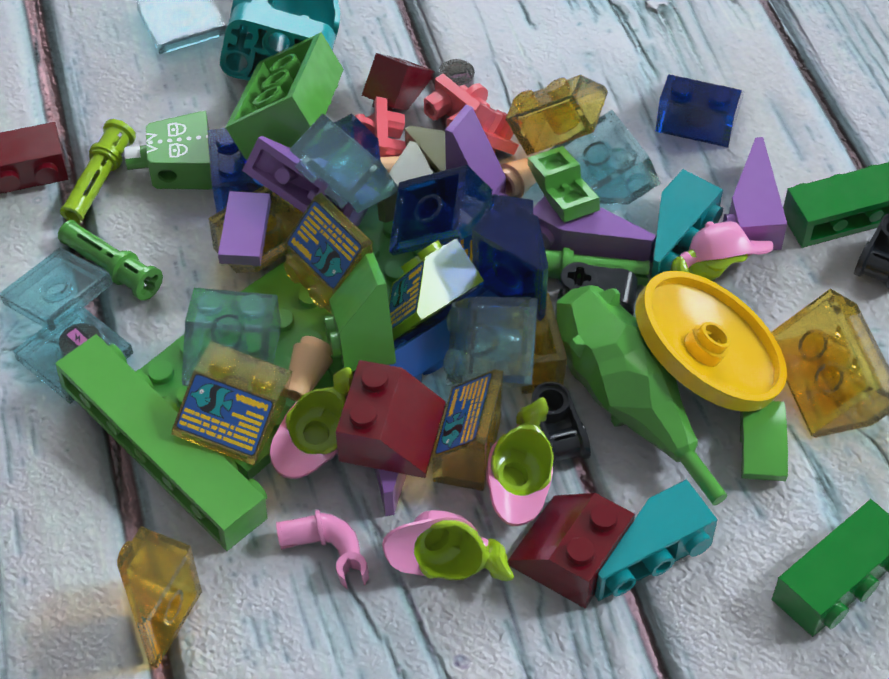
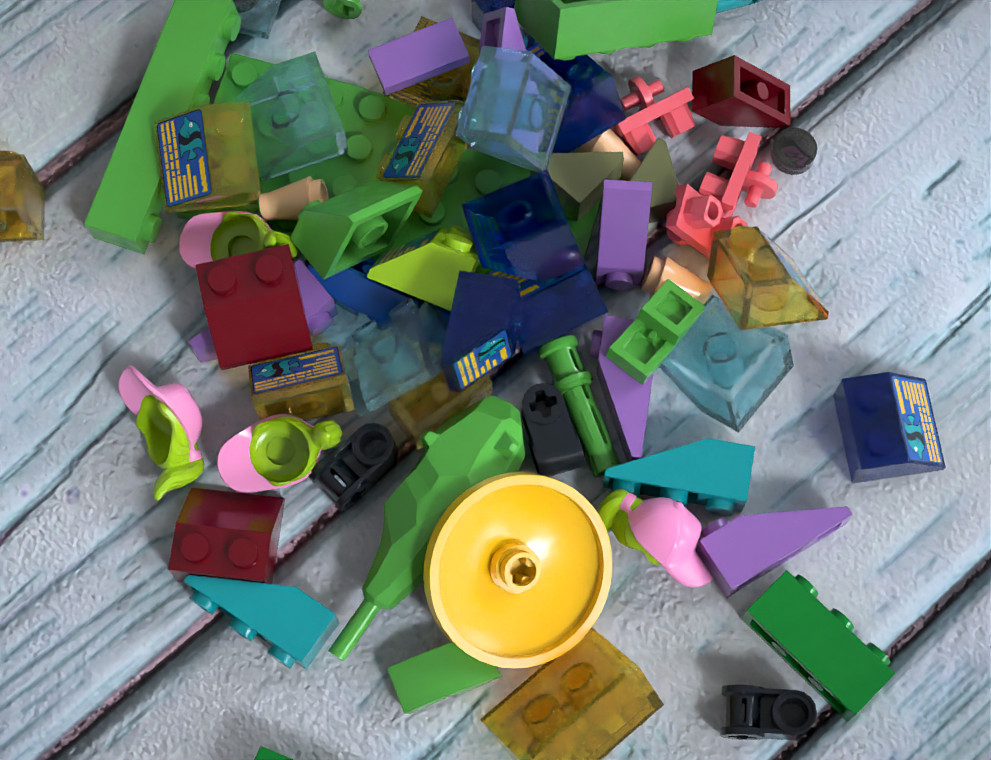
camera: 65 degrees right, 20 degrees up
bright pink piece [276,509,369,589] -> none

